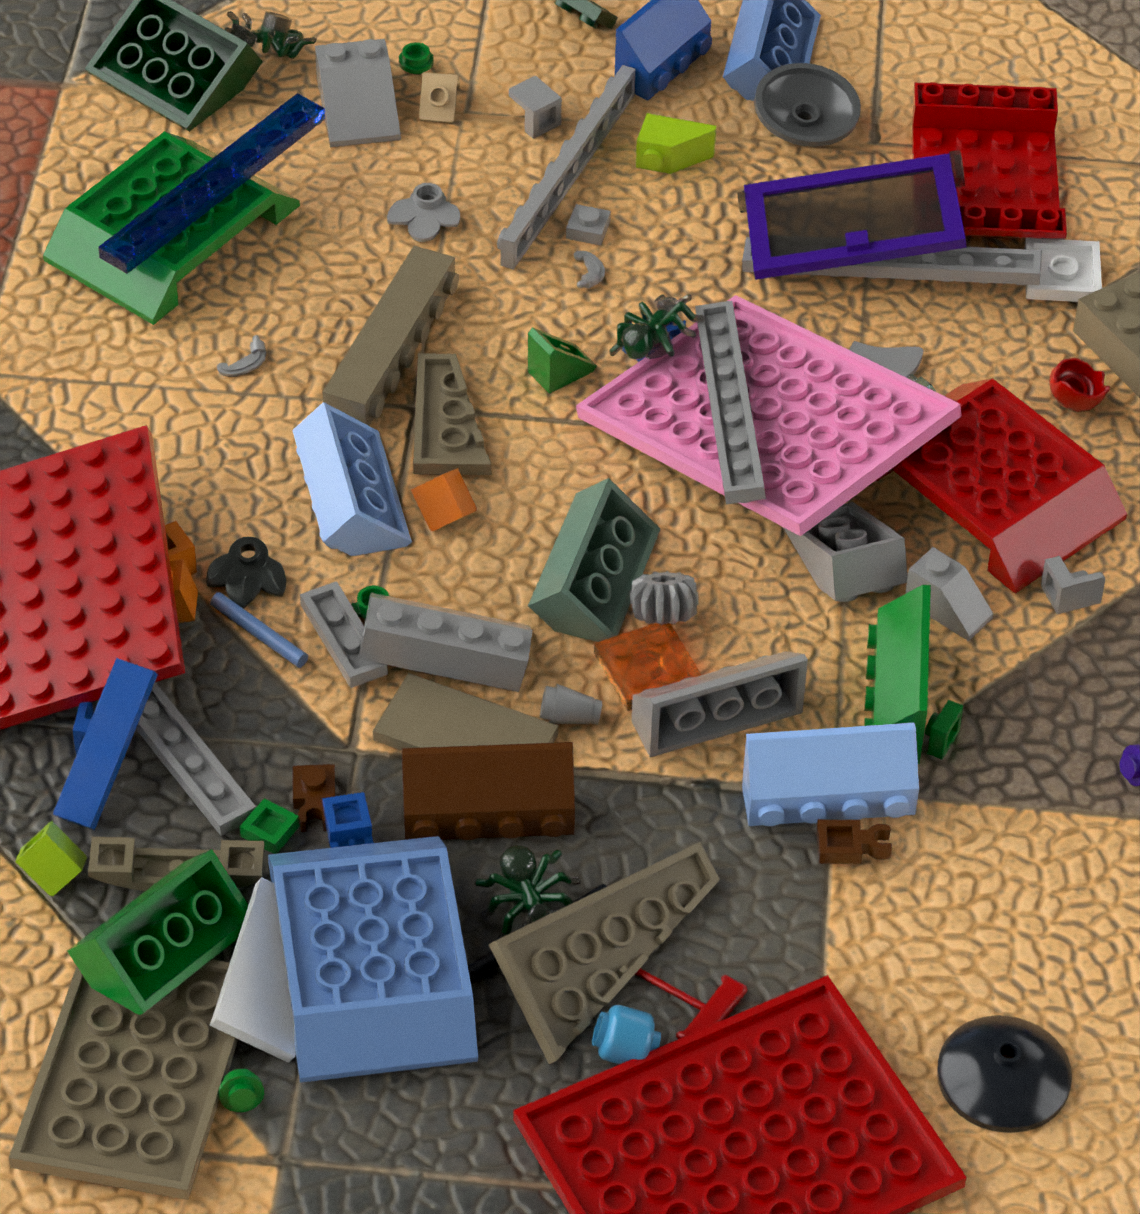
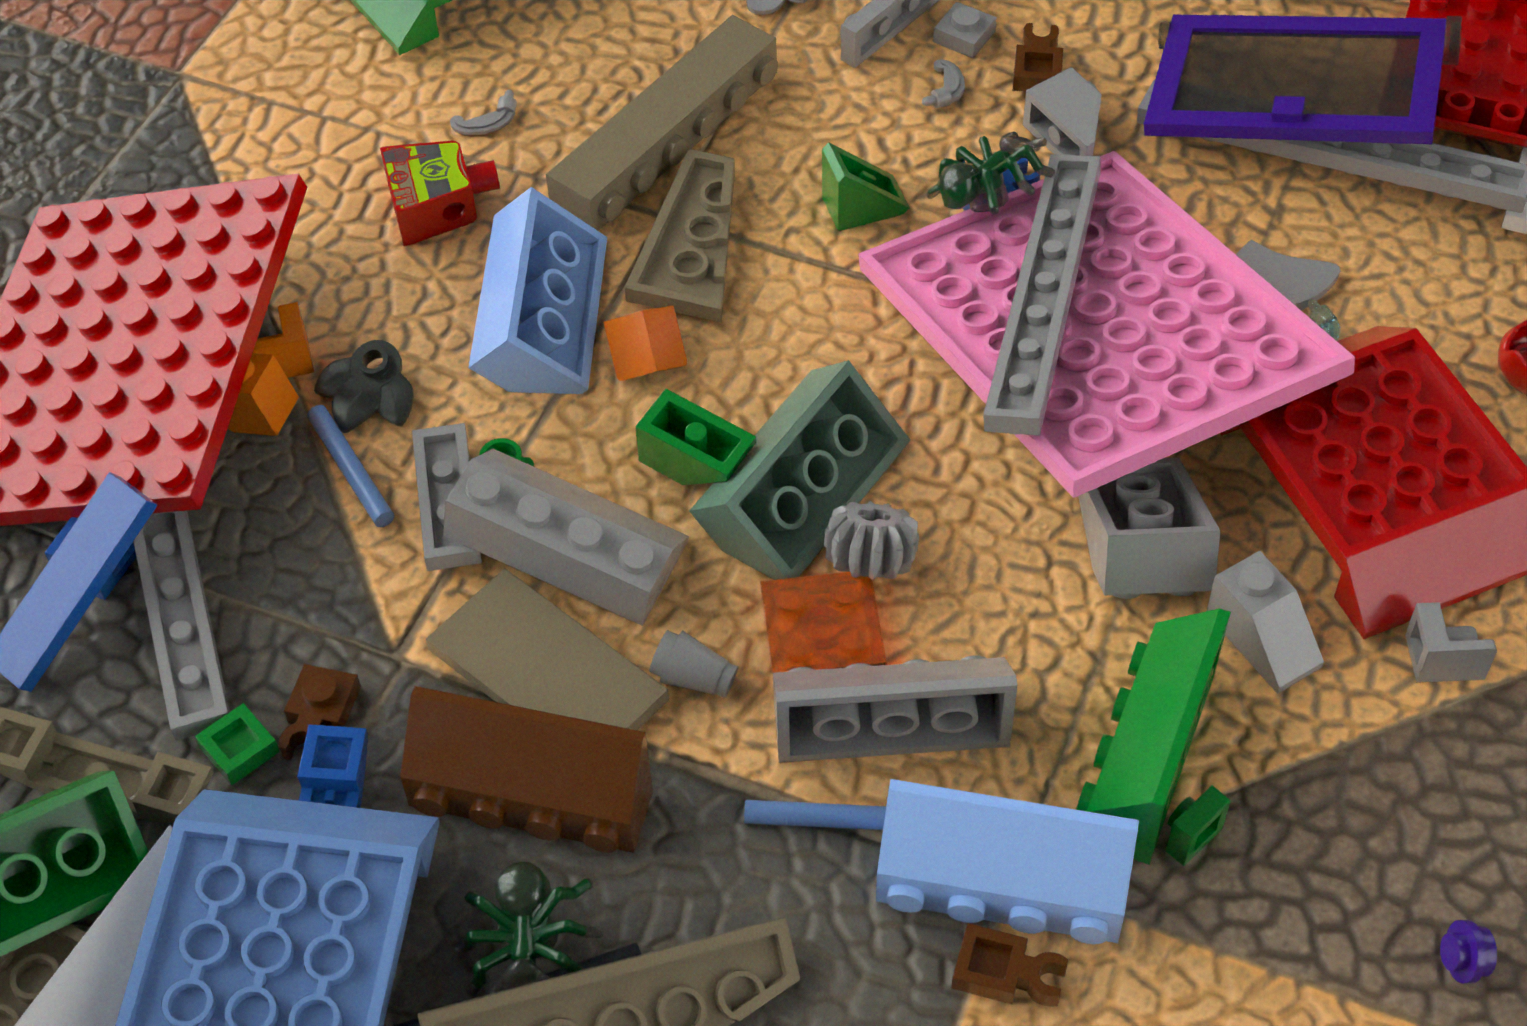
camera: 20 degrees right, 5 degrees up
none -> torso [380,140,500,246]
none -> green slope [635,388,757,485]
none -> medium blue bar [744,800,886,830]
none -> reddish brown plate [1012,23,1064,92]
none -> light grey slope [1023,67,1102,156]

